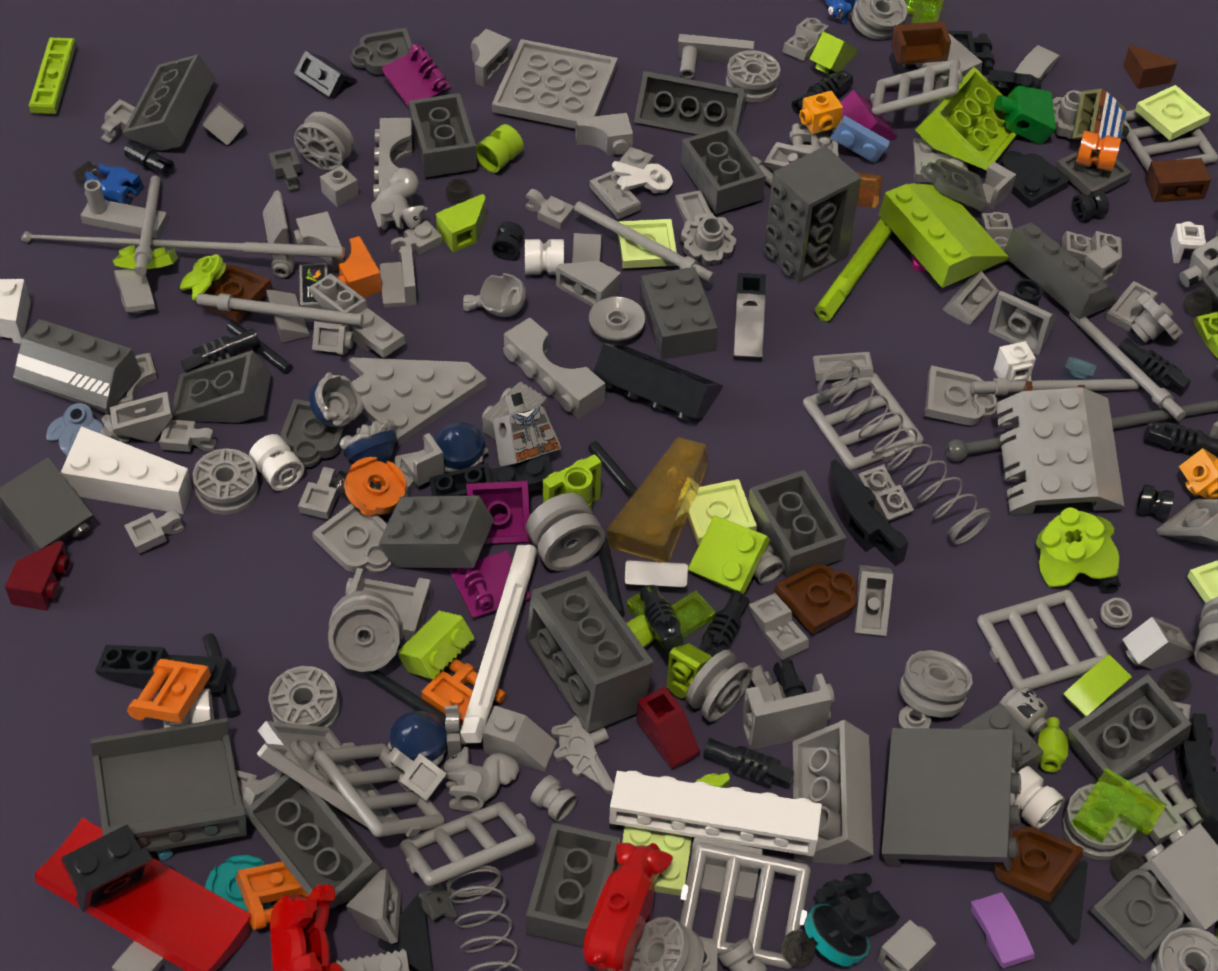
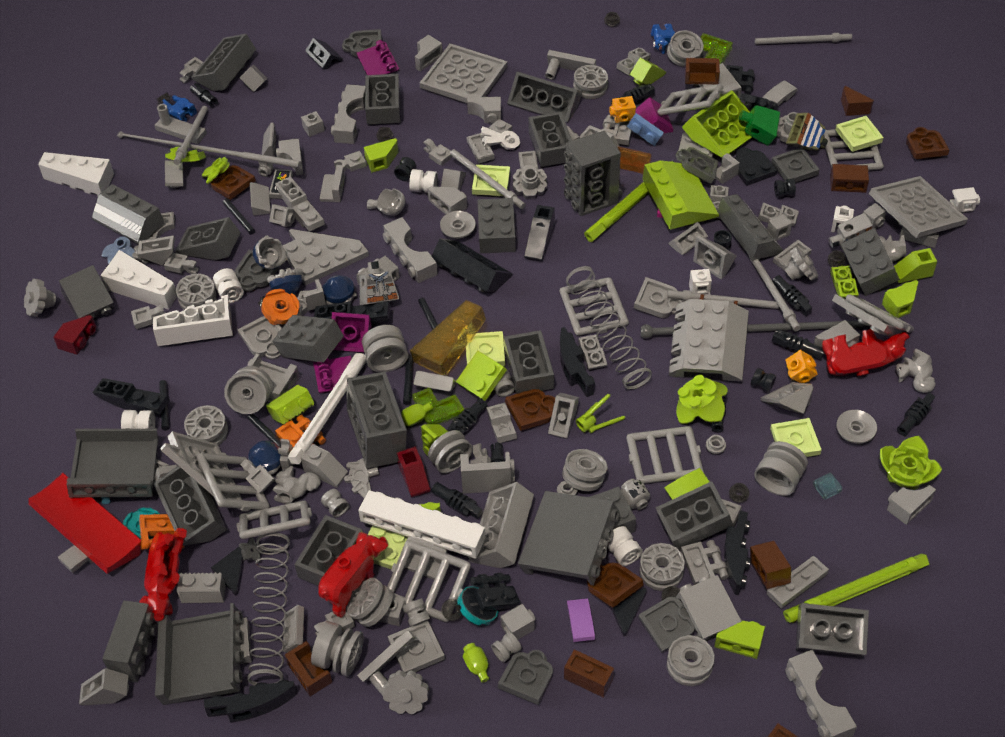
camera: 15 degrees right, 0 degrees up
lime plate [29,37,76,114] -> none
black bracket [61,824,153,912] -> none
orange plate [127,659,211,723] -> none
black hinge [181,328,261,372] -> none
light grey bar [196,293,364,326] -> none
dark grey plate [268,147,302,192] -> none
light grey wheel [294,112,354,171] -> none
light grey plate [298,467,338,519] -> none
orange arch [337,236,382,298] -> none
light grey slope [346,869,401,944] -> none
light grey animal [371,168,427,230] -> none
lime wheel [476,124,524,173] -> none
lime plate [543,454,602,510] -> none
black hinge [640,585,684,650] -> none
light grey tile [813,352,873,381] -> none
lime plant [1036,717,1069,772] -> none
clear light blue plate [1065,356,1098,380] -> none
clear neon green plate [1072,768,1167,842] -> none
orange wheel [1075,130,1121,172] -> none
light grey slope [1122,617,1195,670] -> none
none -> white wedge [153,294,233,346]
none -> lime plant [575,394,625,433]

